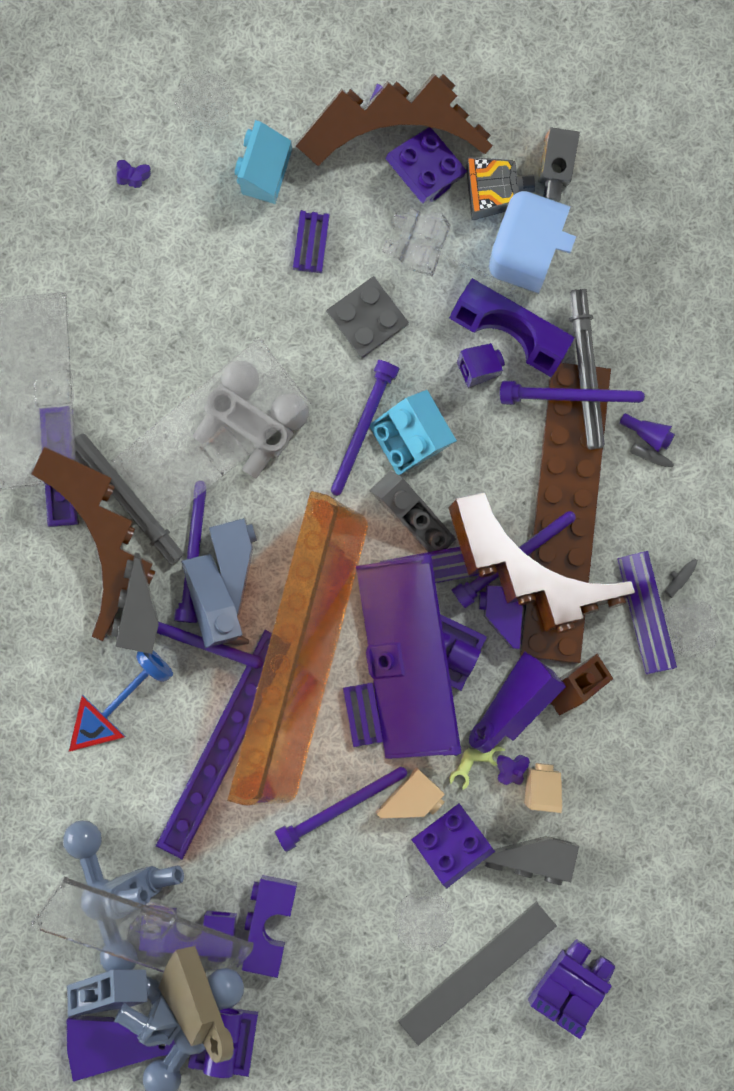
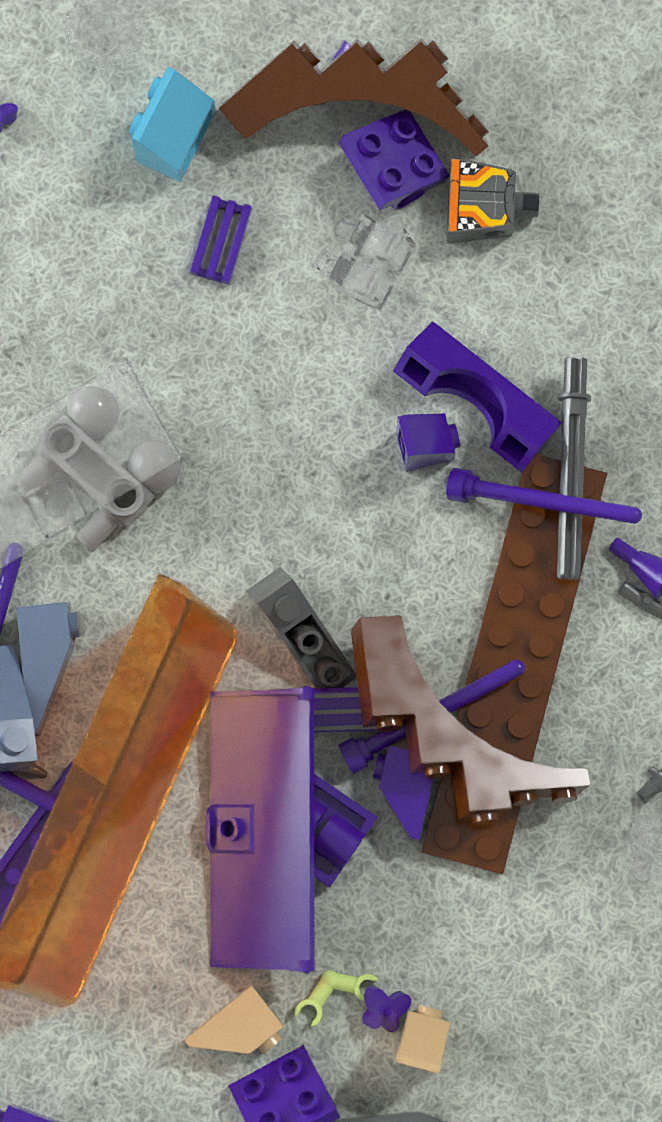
camera: 15 degrees right, 5 degrees down
dark purple piece [274,767,407,852] -> none
dark grey plate [326,276,409,359] -> none
dark purple piece [331,360,400,496] -> none
dark purple tile [343,683,383,747] -> none
medium azure slope [370,390,457,475] -> none
dark purple piece [469,651,566,753] -> none
light blue piece [489,191,576,294] -> none
dark grey torso [538,127,580,202] -> none
reddish brown slope [550,654,613,716] -> none
dark purple tile [617,551,677,674] -> none

